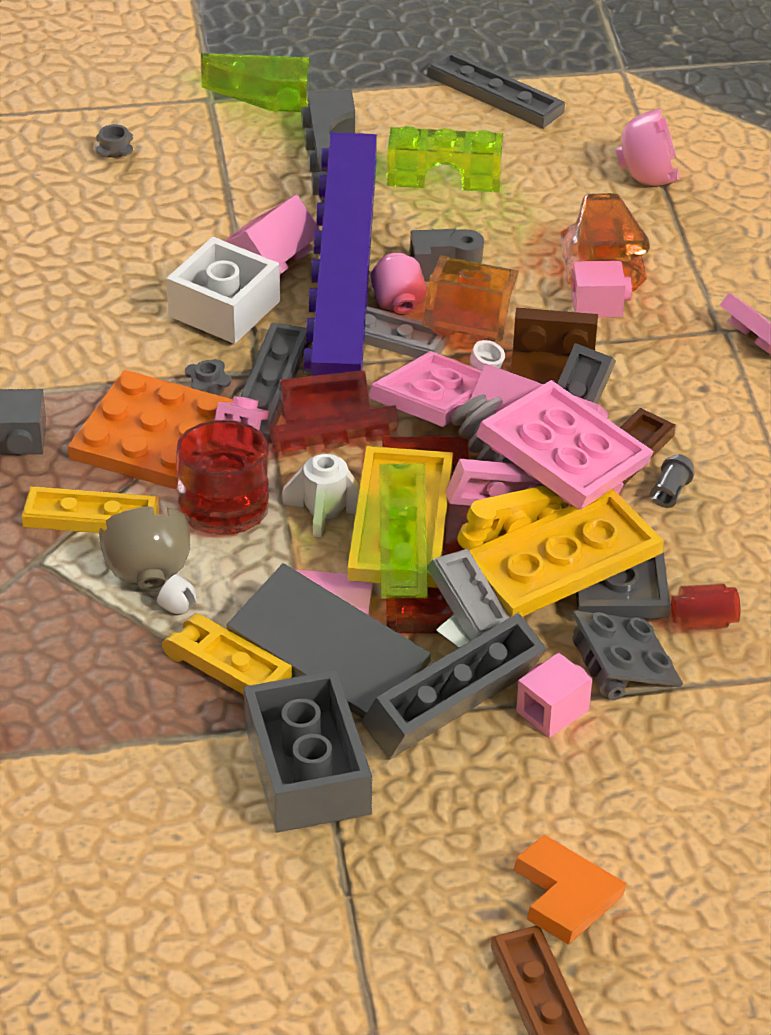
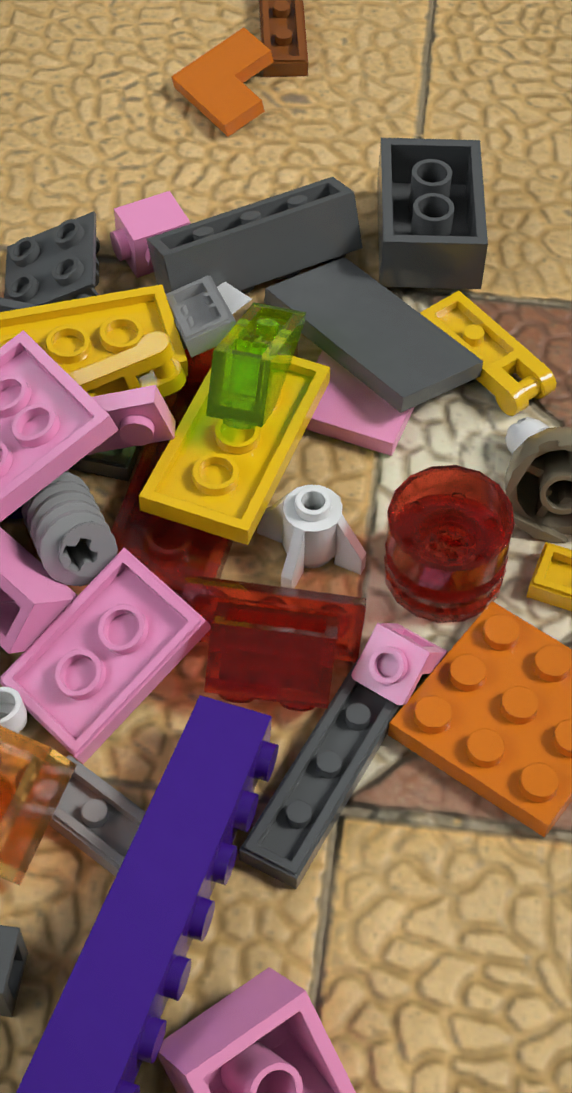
camera: 165 degrees left, 10 degrees up
white brick [166,237,280,344] -> none
dark grey plate [185,359,231,395] -> none
bright pink head [371,253,427,314] -> none

